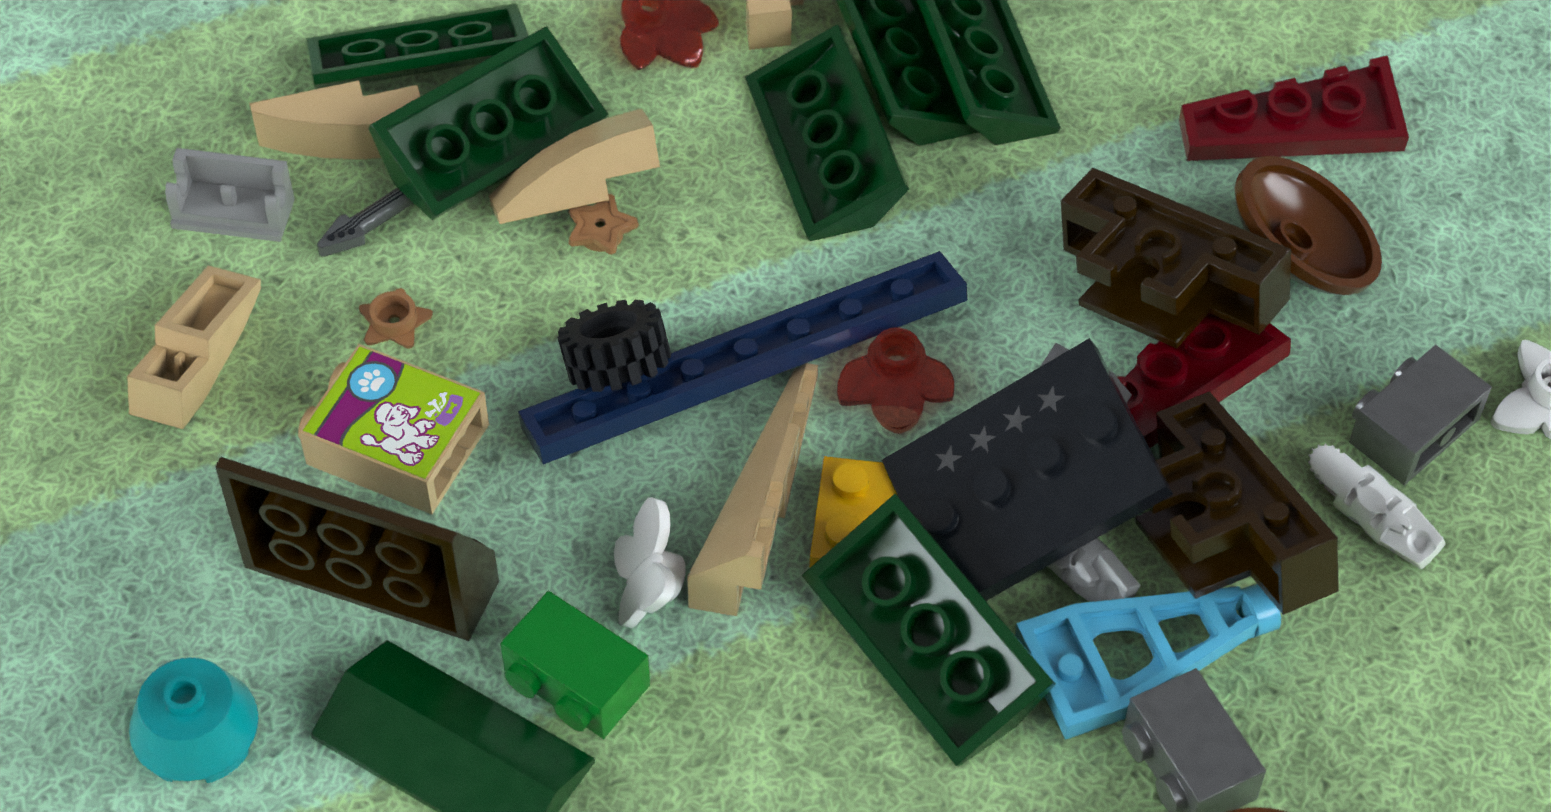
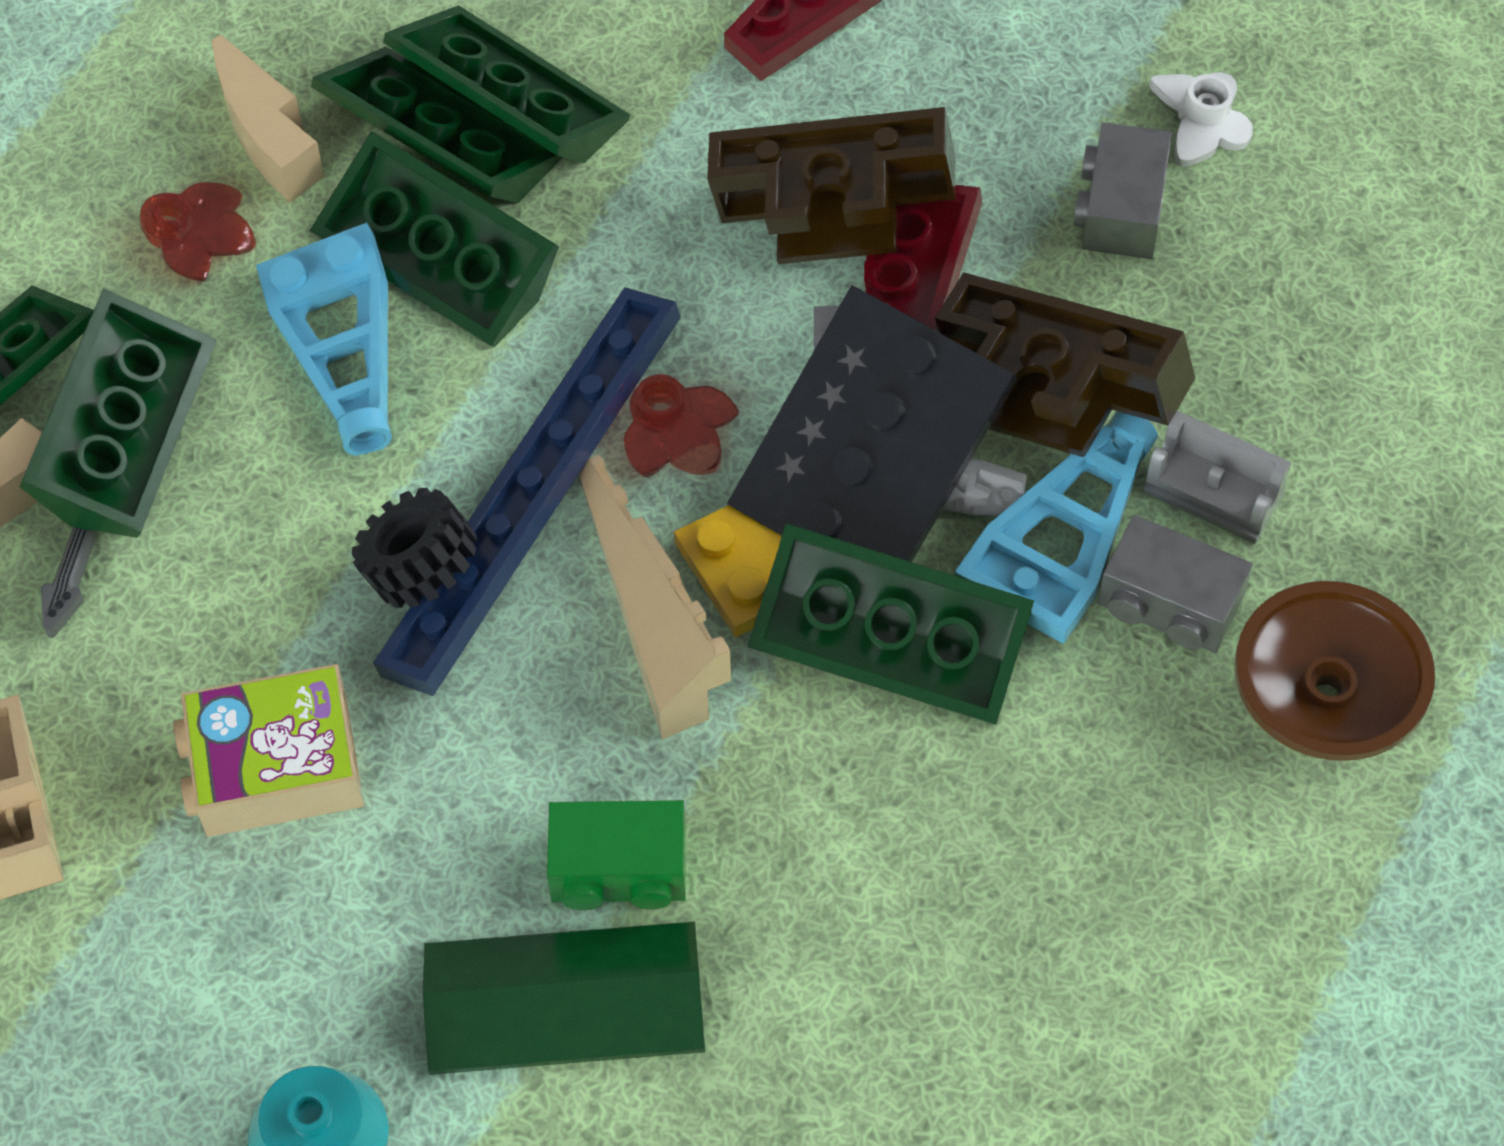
camera: 35 degrees left, 5 degrees up
dark brown slope [215,457,499,641] -> none
medium nougat plate [359,288,433,349] -> none
tan slope [489,108,660,224] -> none
medium nougat plate [568,194,639,255] -> none
white animal [614,497,686,628] -> none
reddish brown dish [1235,156,1382,295] -> none
white hinge [1308,443,1446,569] -> none
none -> medium azure plate [256,223,392,456]
none -> light grey hinge [1142,411,1291,544]

